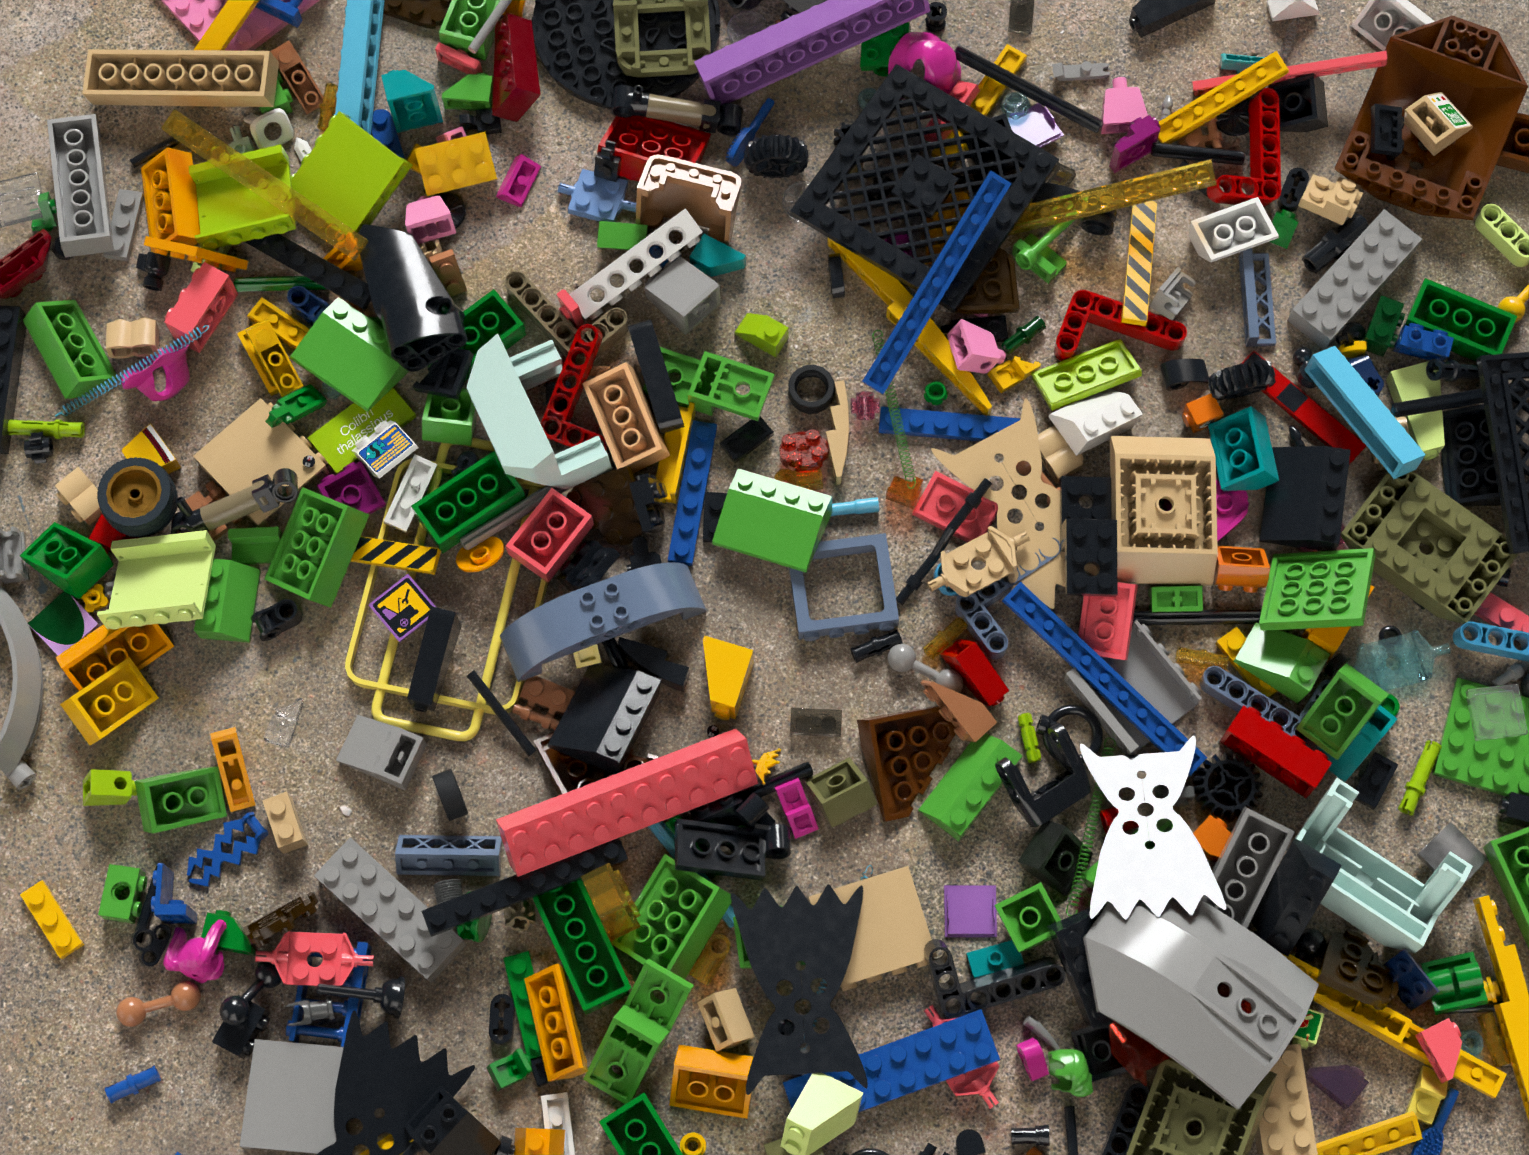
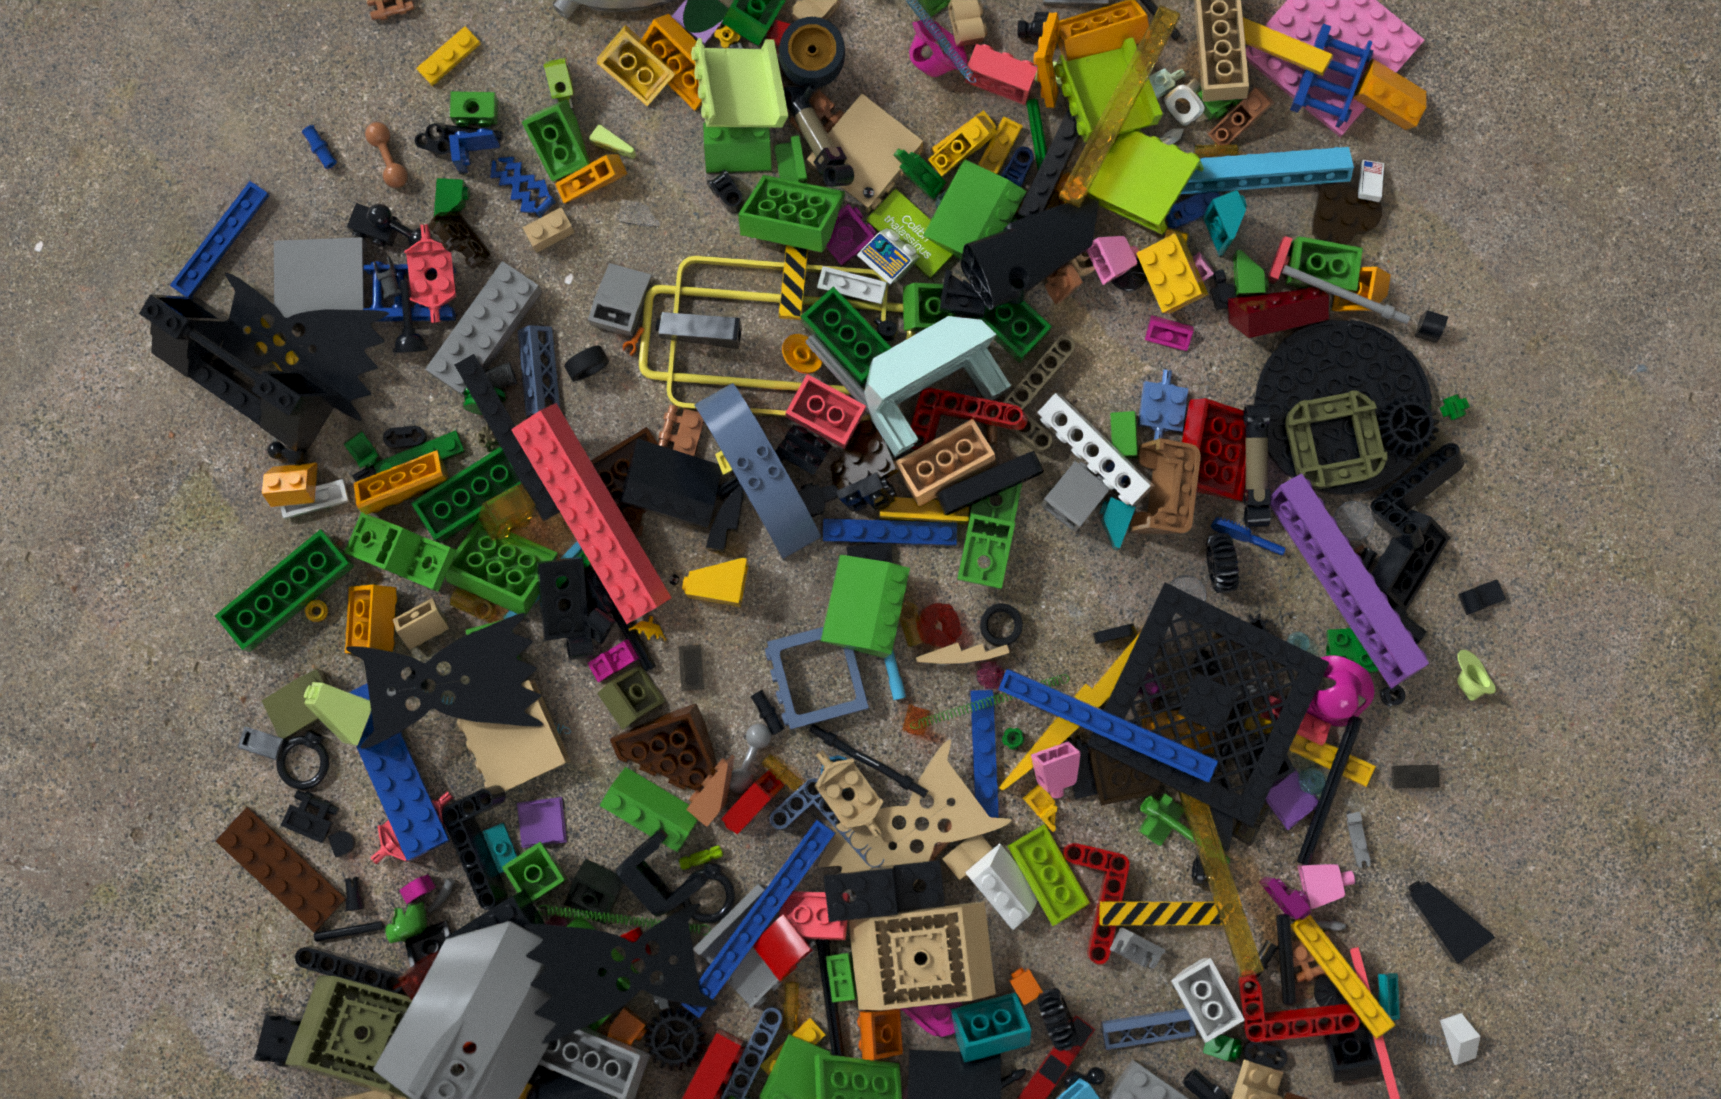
camera: 80 degrees right, 10 degrees up
yellow torso [121,424,181,474] -> none
dark pink hair [163,919,227,984] -> none
piece [368,574,436,643] -> none
black bar [466,670,537,756] -> none
coral plate [556,289,584,329] -> none
black plate [594,140,621,182] -> none
black plate [720,416,774,464] -> none
lime slope [734,313,789,358] -> none
coral tile [912,471,998,543] -> none
dark green axle [1001,316,1046,354] -> none
black panel [1160,358,1209,391] -> none
none -> yellowish green slope [589,125,636,159]
none -> orange hand [623,326,645,356]
none -> red slope [753,914,813,982]

